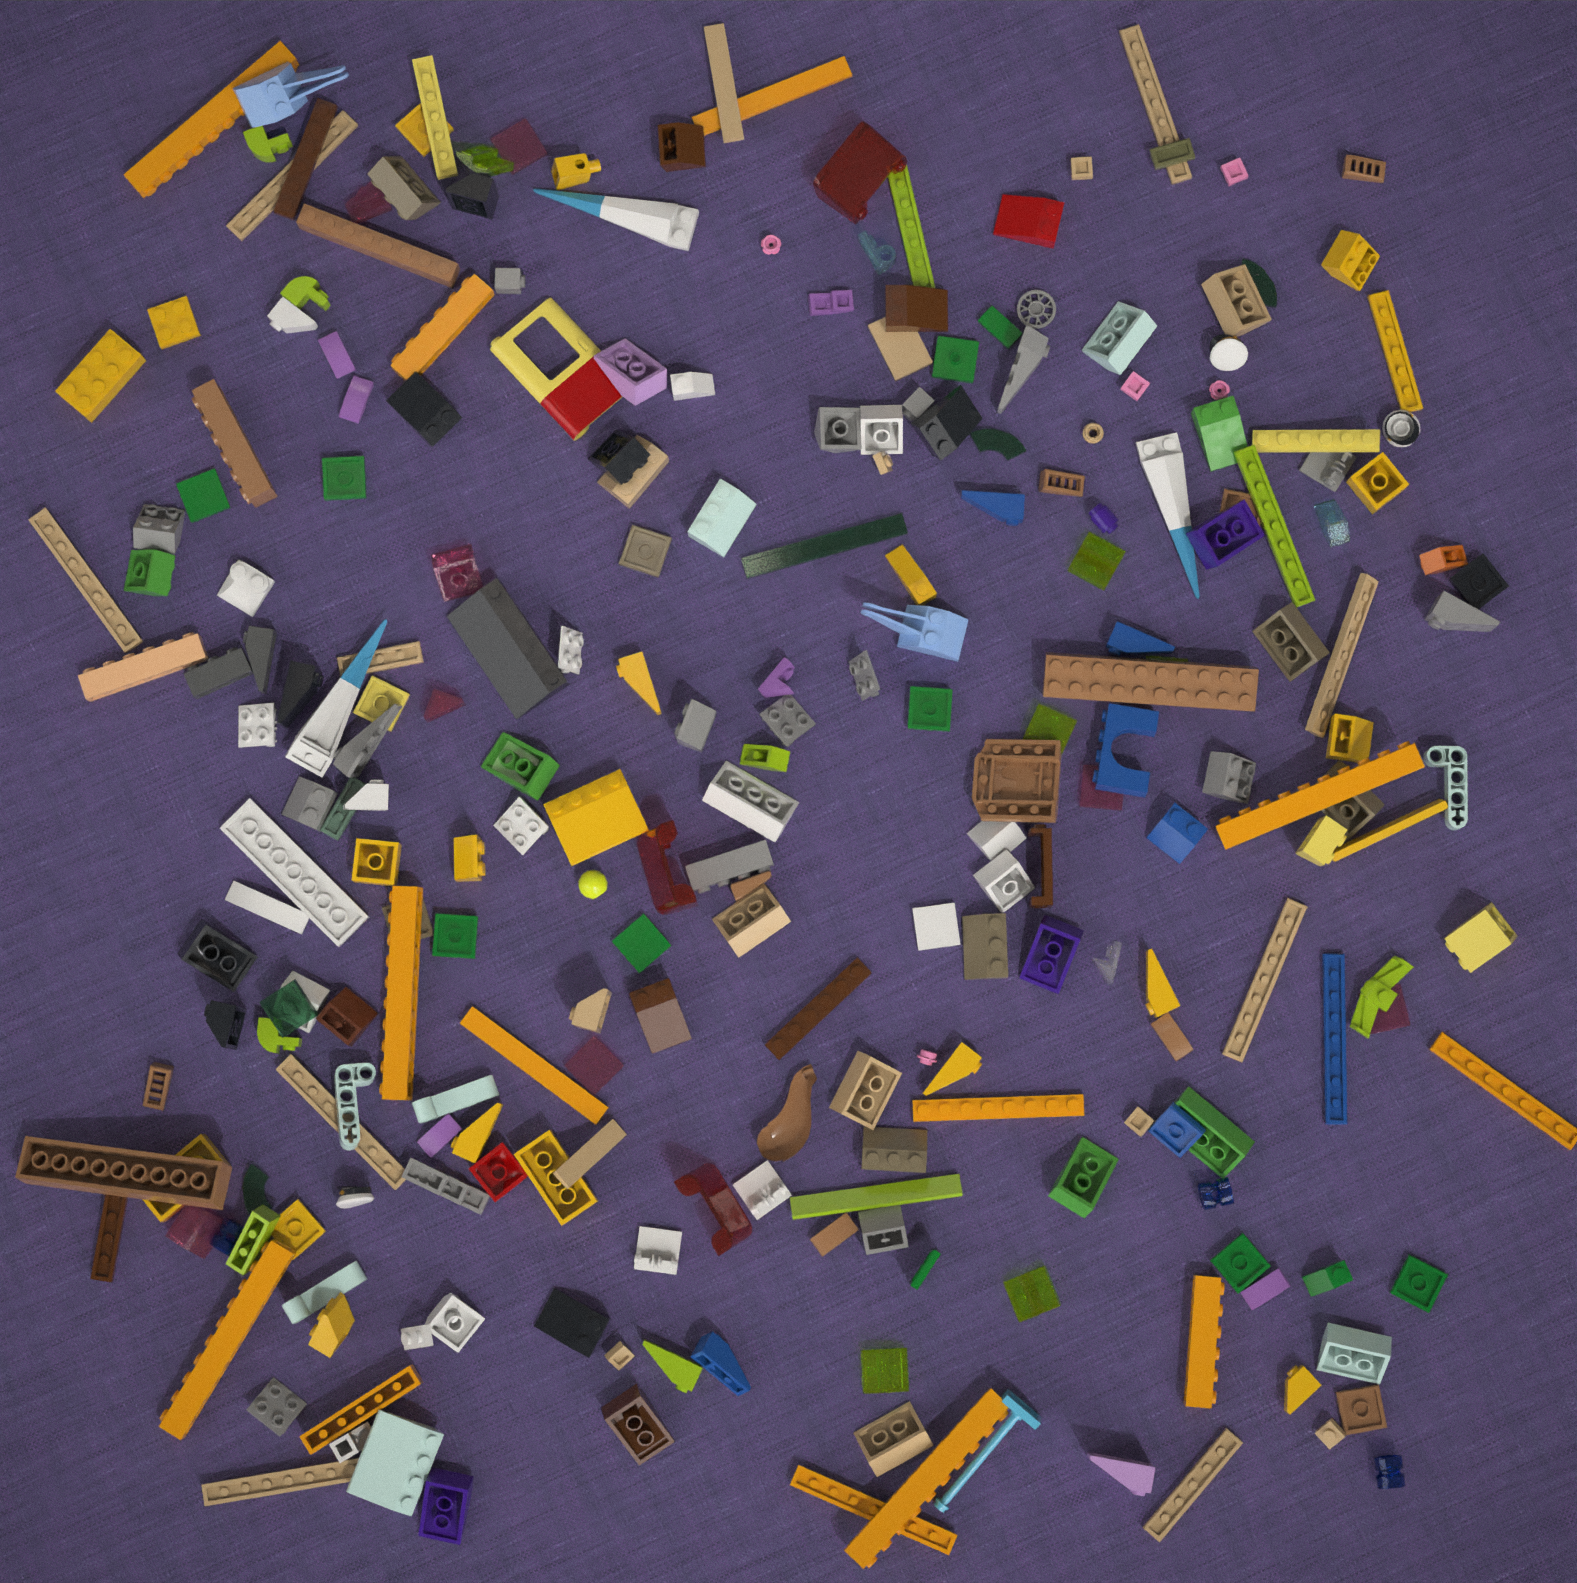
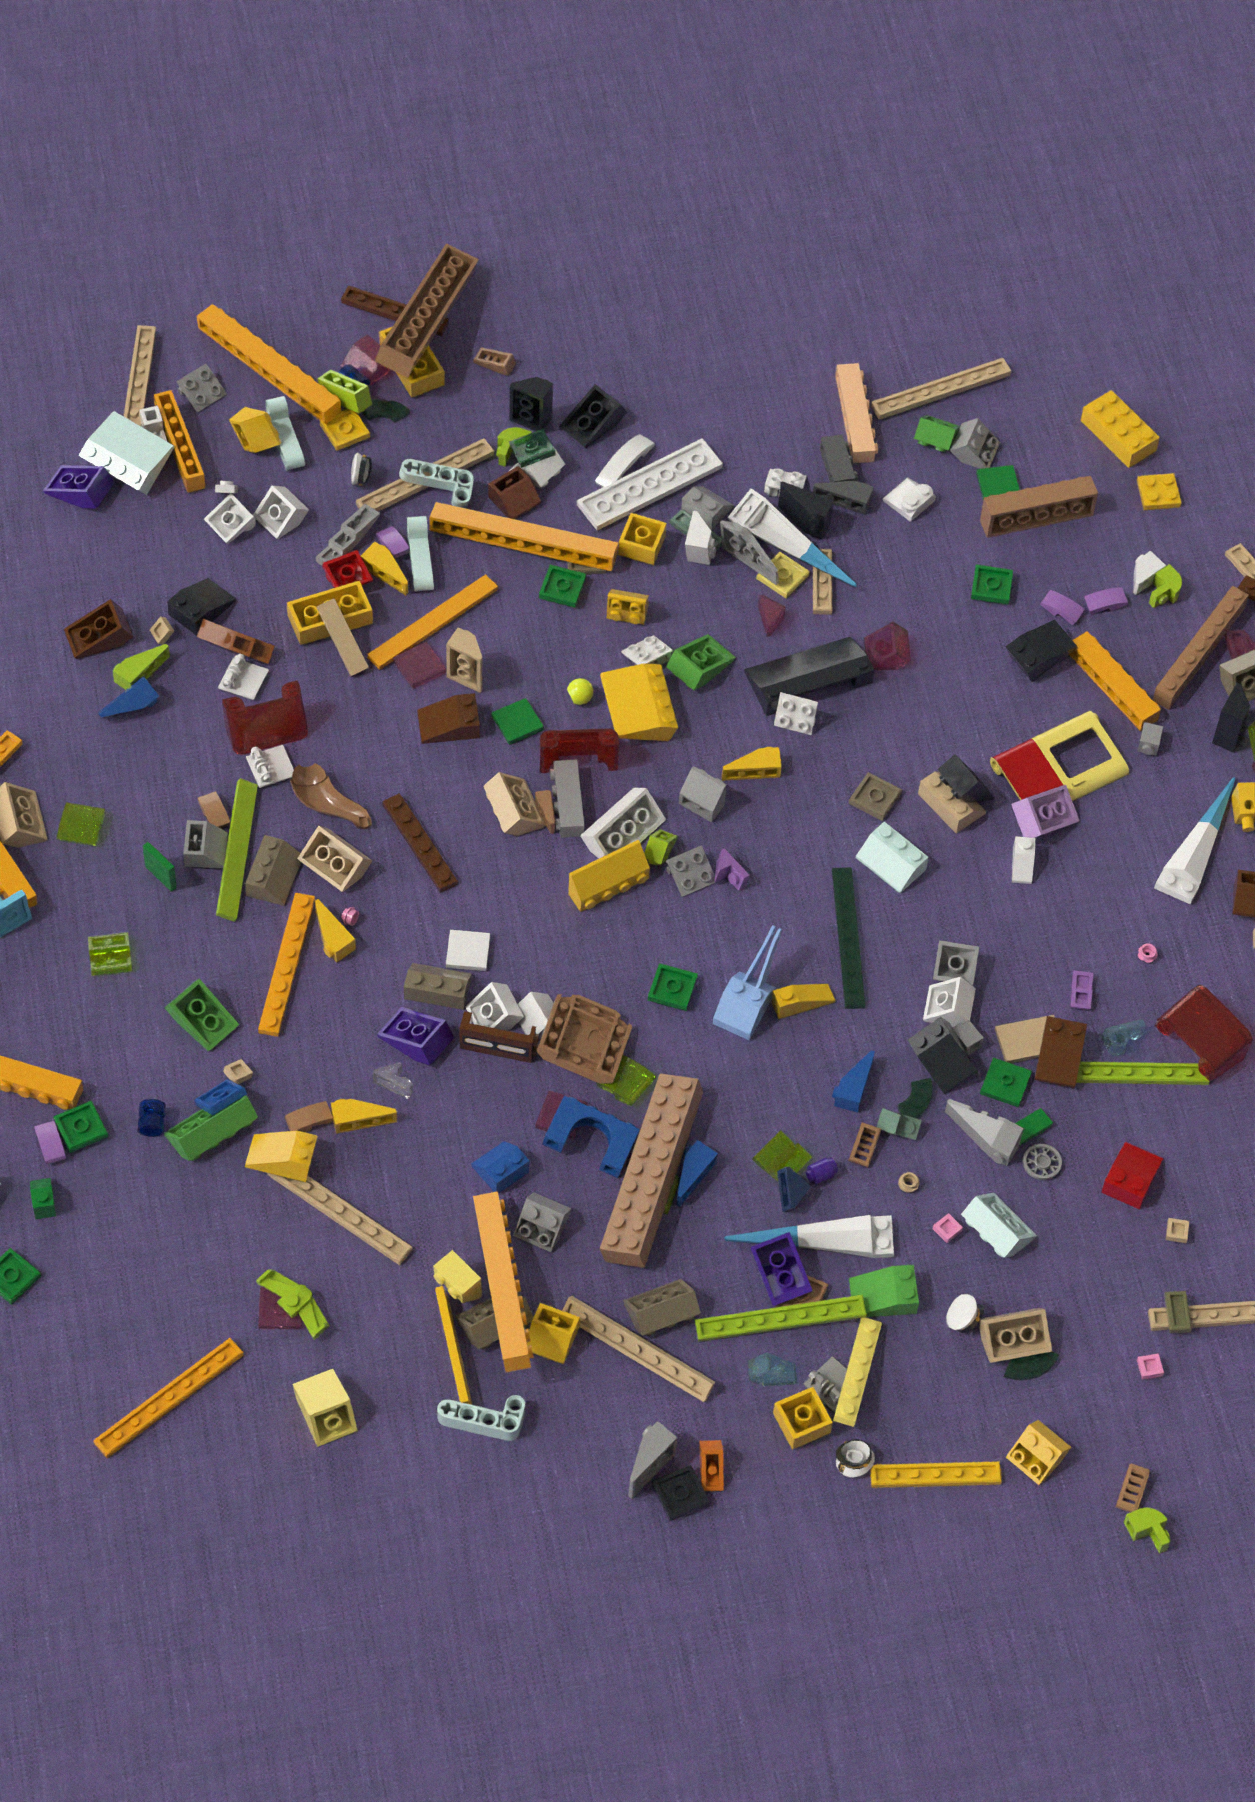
camera: 95 degrees right, 25 degrees down
light grey hinge [849,650,880,701] -> none
tan plate [873,451,893,475] -> none
bright pink plate [1209,380,1230,400] -> none
blue tile [1322,954,1347,1125] -> none
none -> dark orange slope [197,619,275,664]
none -> yellow slope [245,1131,317,1182]
none -> white slope [253,486,309,539]
none -> yellow slope [568,840,650,912]
none -> dark blue slope [777,1167,811,1212]
none -> sand green slope [877,1108,922,1140]
none -> lime brick [1124,1508,1171,1554]

